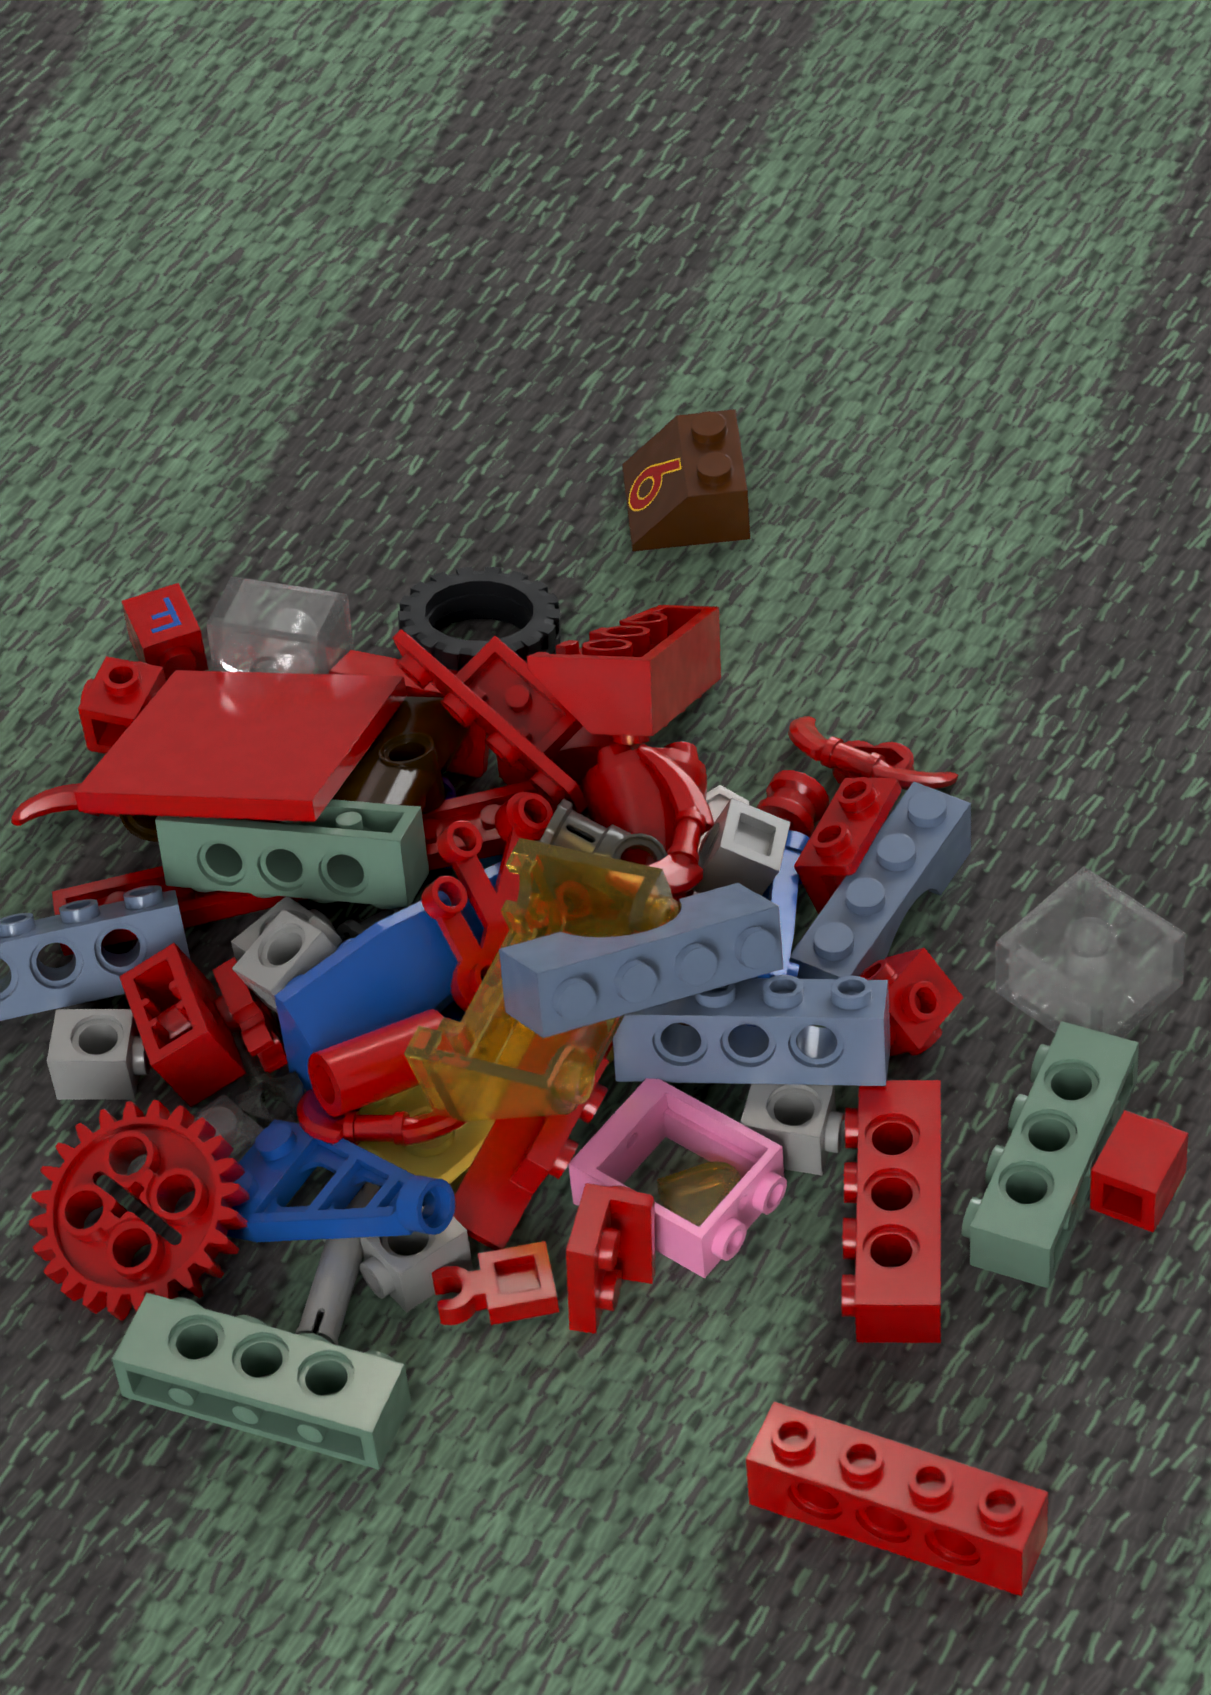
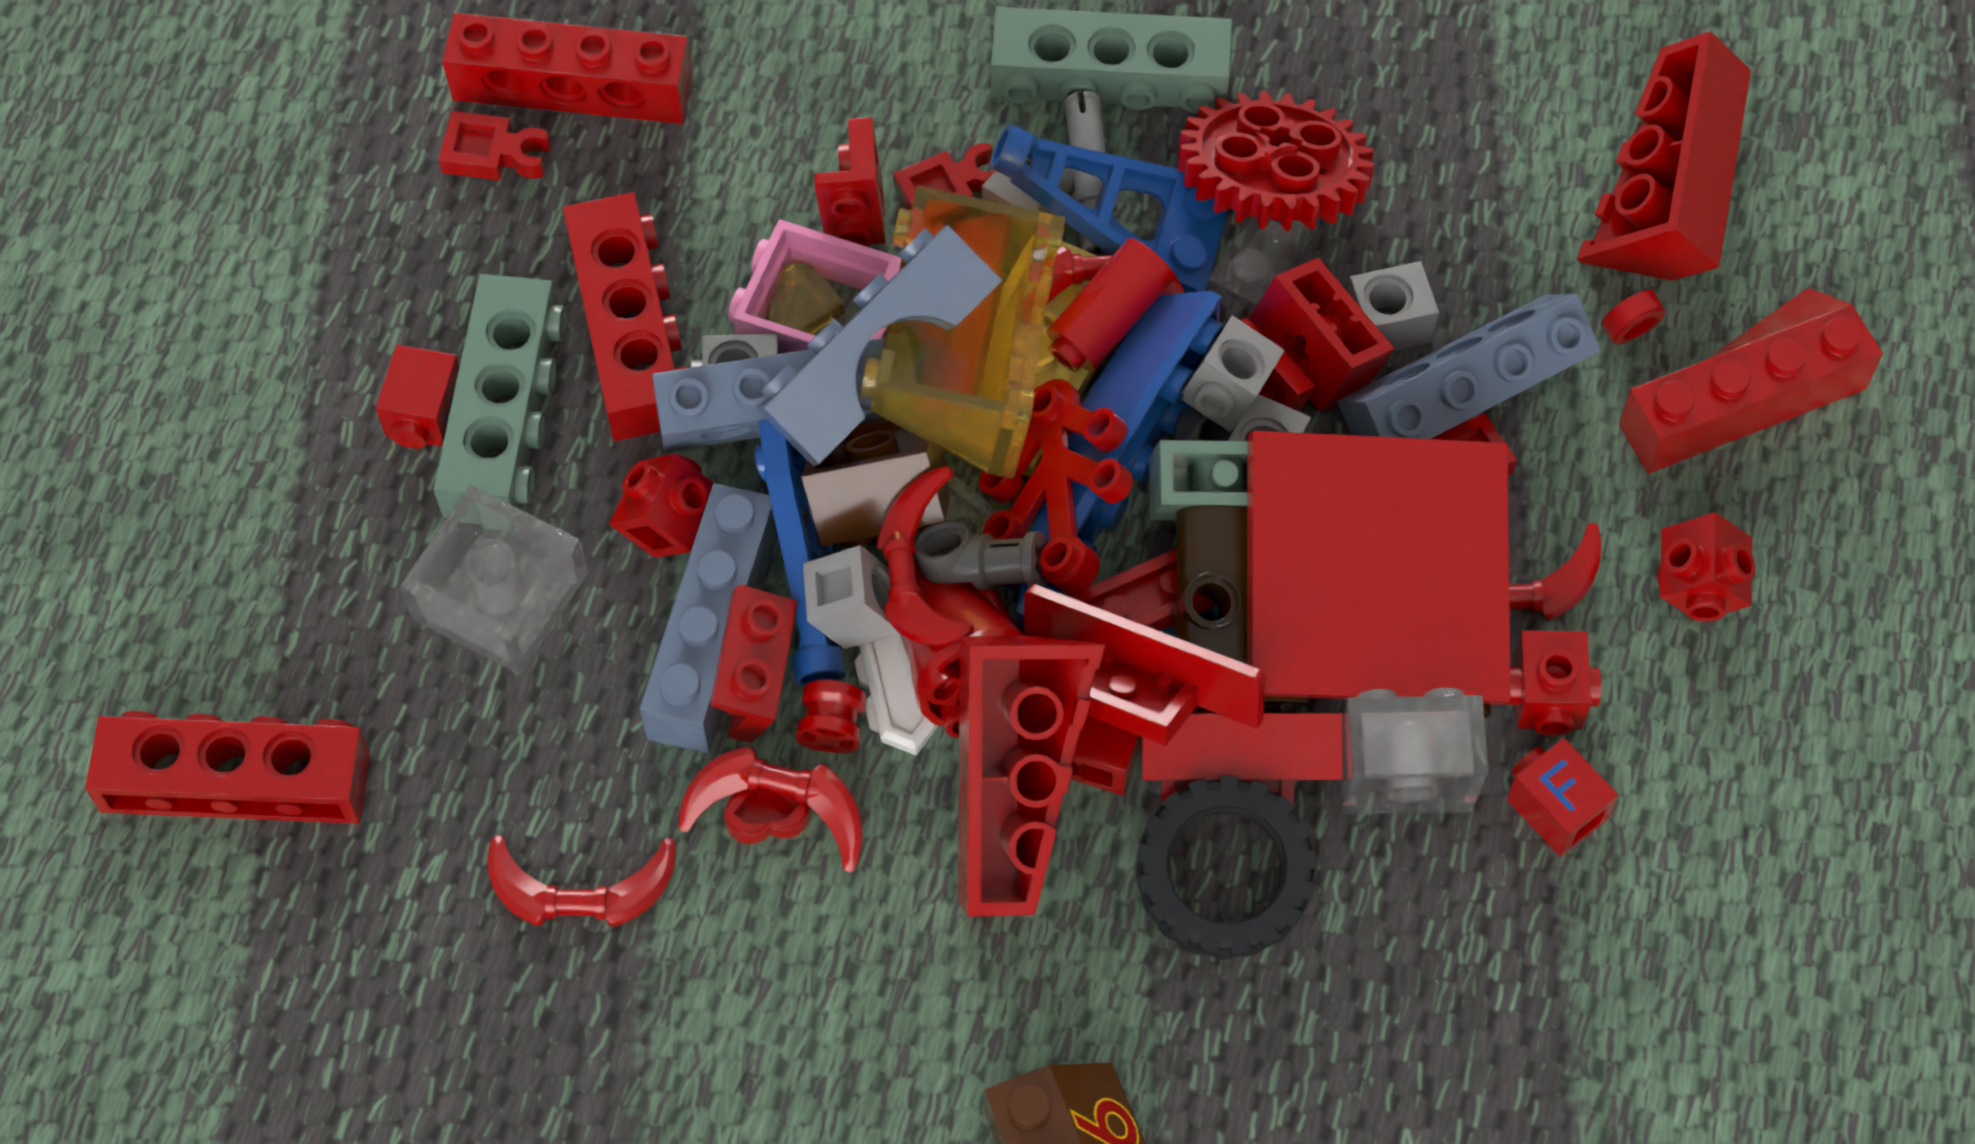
camera: 160 degrees right, 15 degrees up
none -> red plate [438,111,551,181]
none -> red piece [487,835,676,927]

